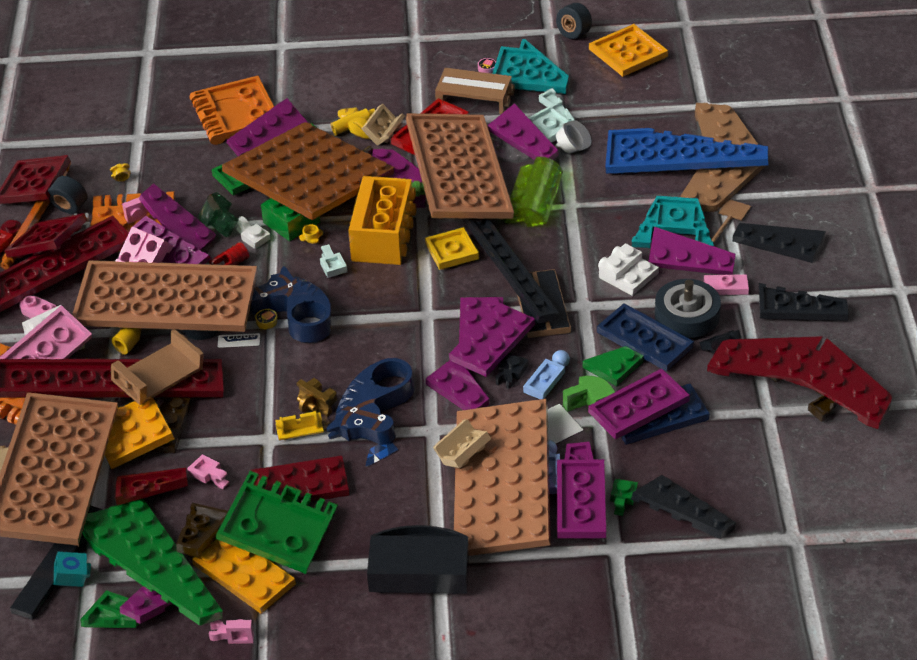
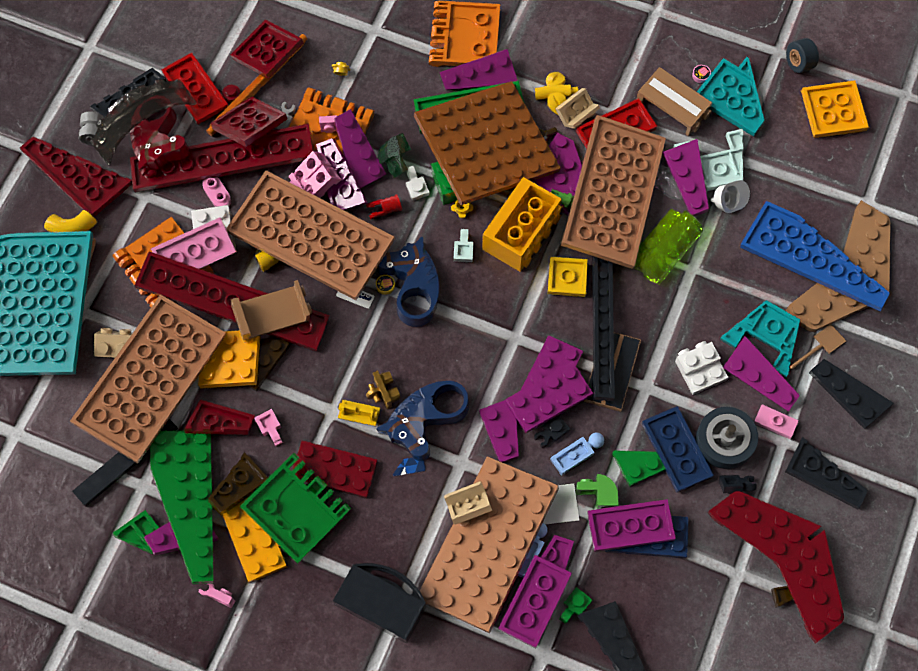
camera: 25 degrees right, 25 degrees up
black wheel [48,176,88,214] -> none
teal brick [54,552,91,587] -> none

